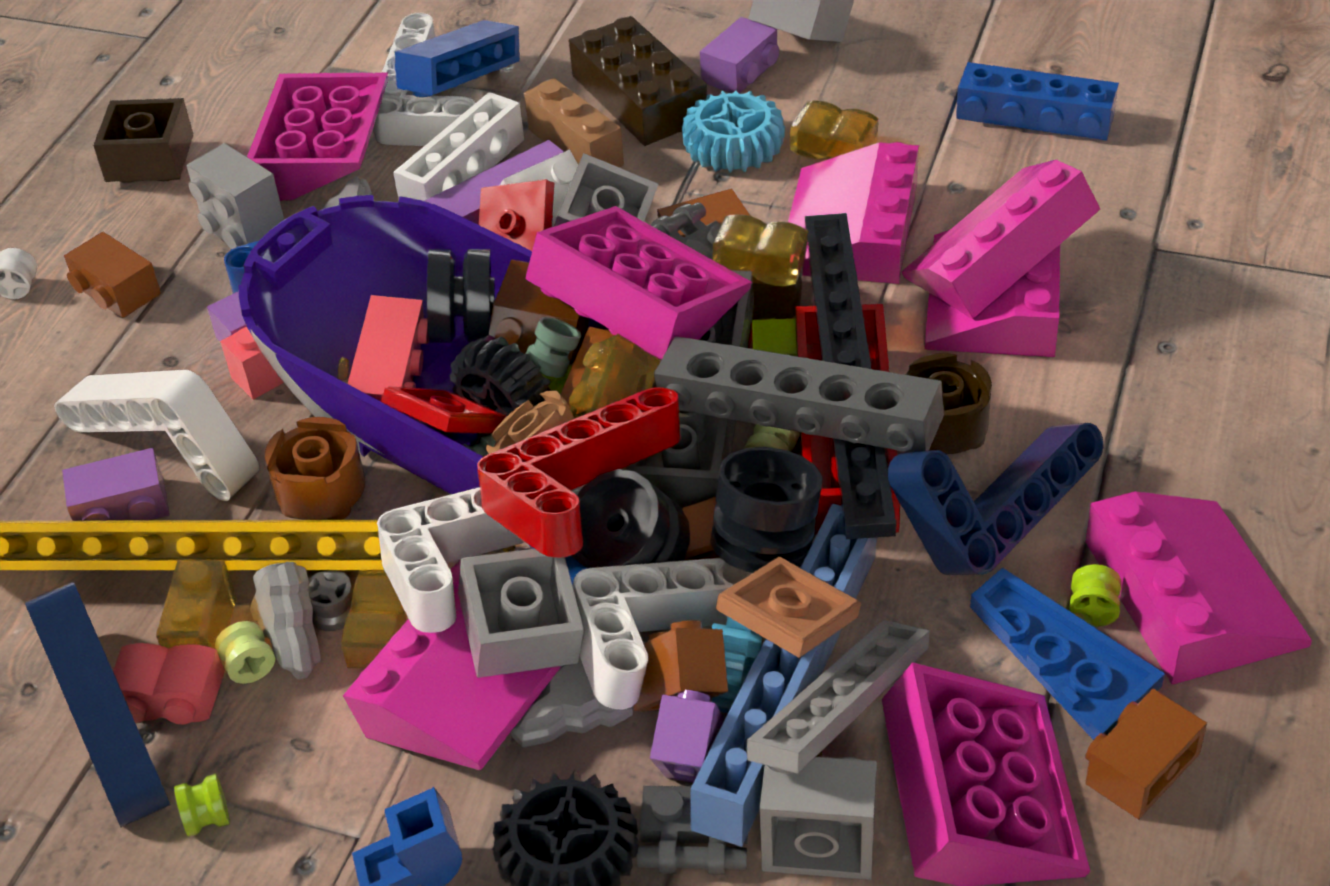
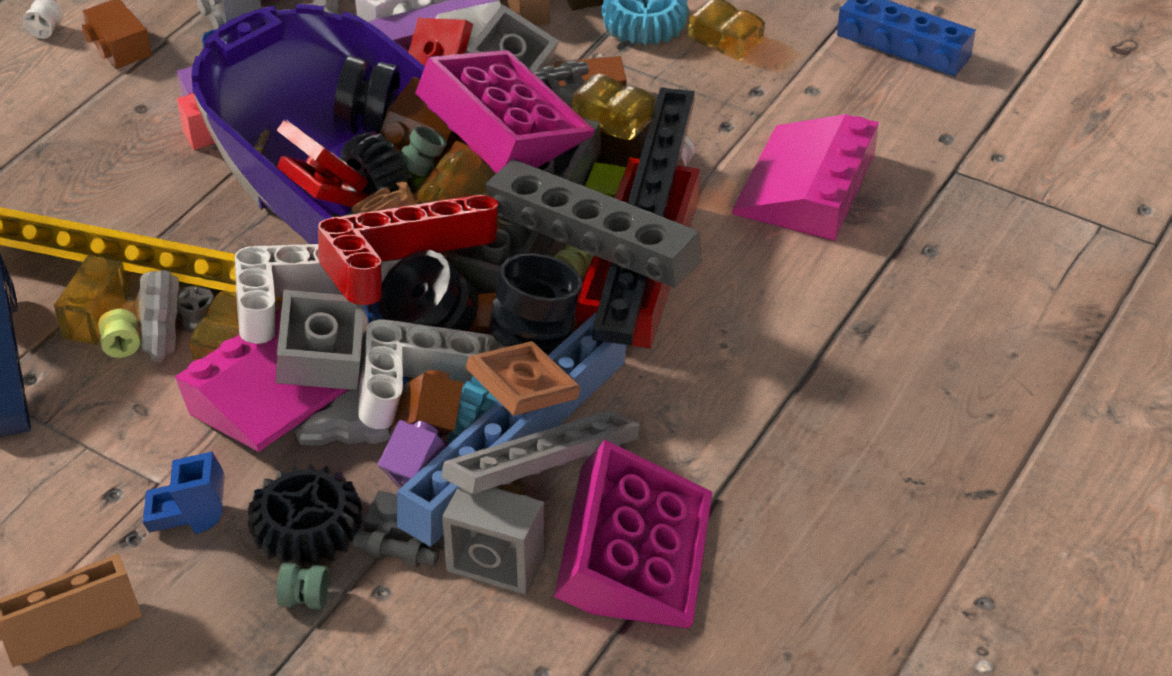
camera: 10 degrees right, 0 degrees up
white beam [54,370,260,501] -> none
medium lavender brick [62,448,170,521] -> none
coral brick [113,643,225,725] -> none
lime wheel [174,774,230,837] -> none
dark orange brick [265,417,366,520] -> none
coral brick [348,295,429,414] -> none
dark pink slope [783,142,919,284] -> none
dark blue beam [888,423,1104,575] -> none
dark pink slope [901,160,1101,319] -> none
dark brown brick [905,353,992,455] -> none
blue wing [970,567,1165,740] -> none
lime wheel [1069,564,1122,627] -> none
dark pink slope [1085,491,1312,685] -> none
dark orange brick [1085,689,1207,820] -> none
none -> red plate [277,120,368,193]

